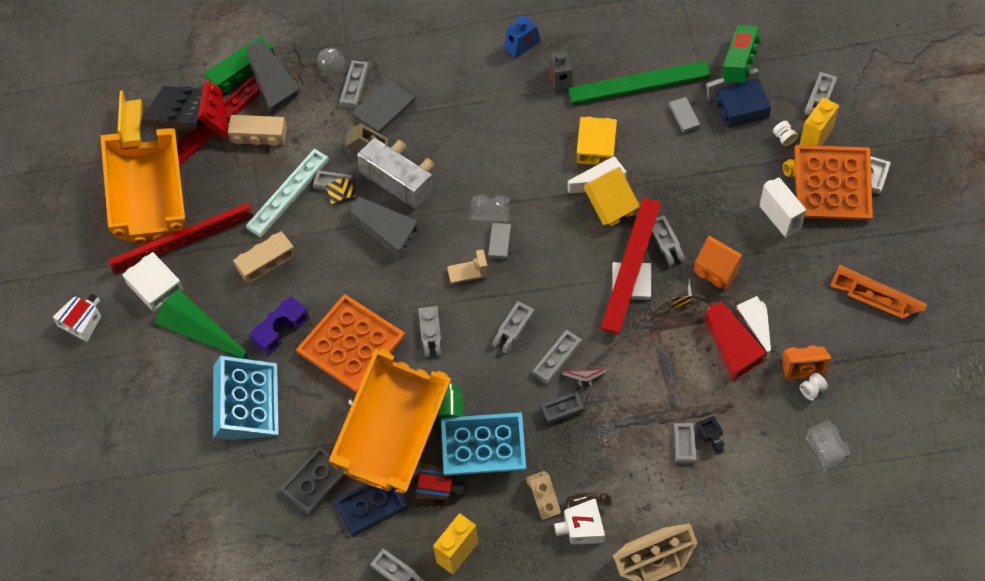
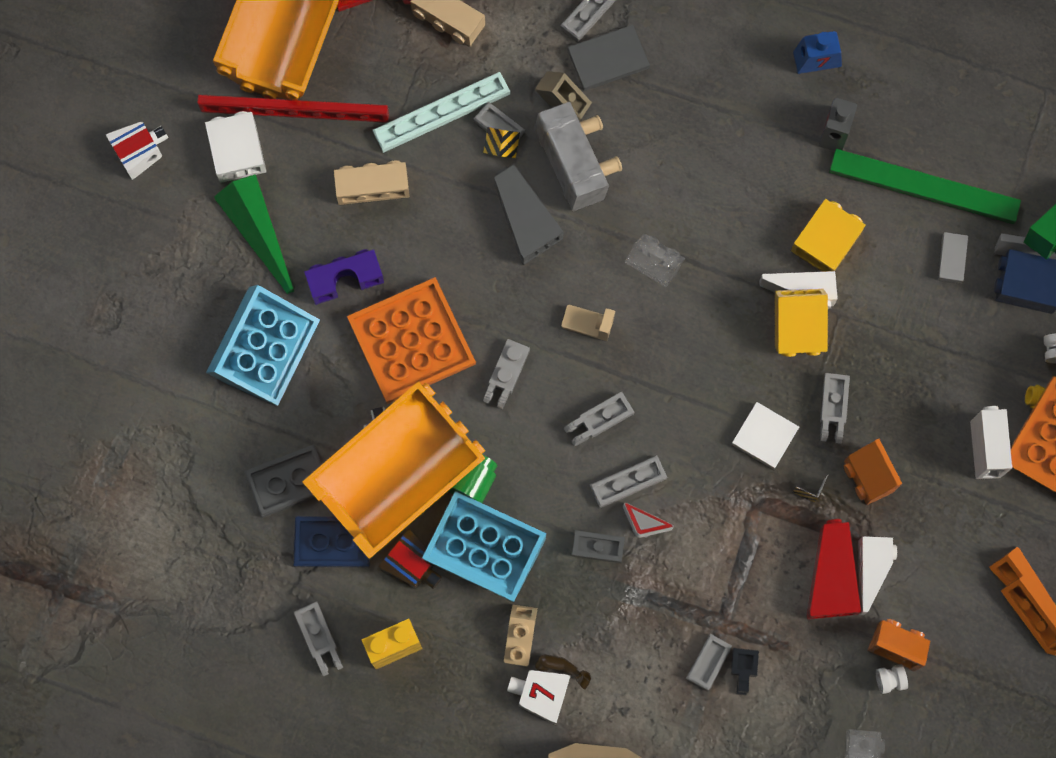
camera: 25 degrees right, 15 degrees up
light grey tile [488,223,511,260] -> none
red tile [601,198,661,335] -> none

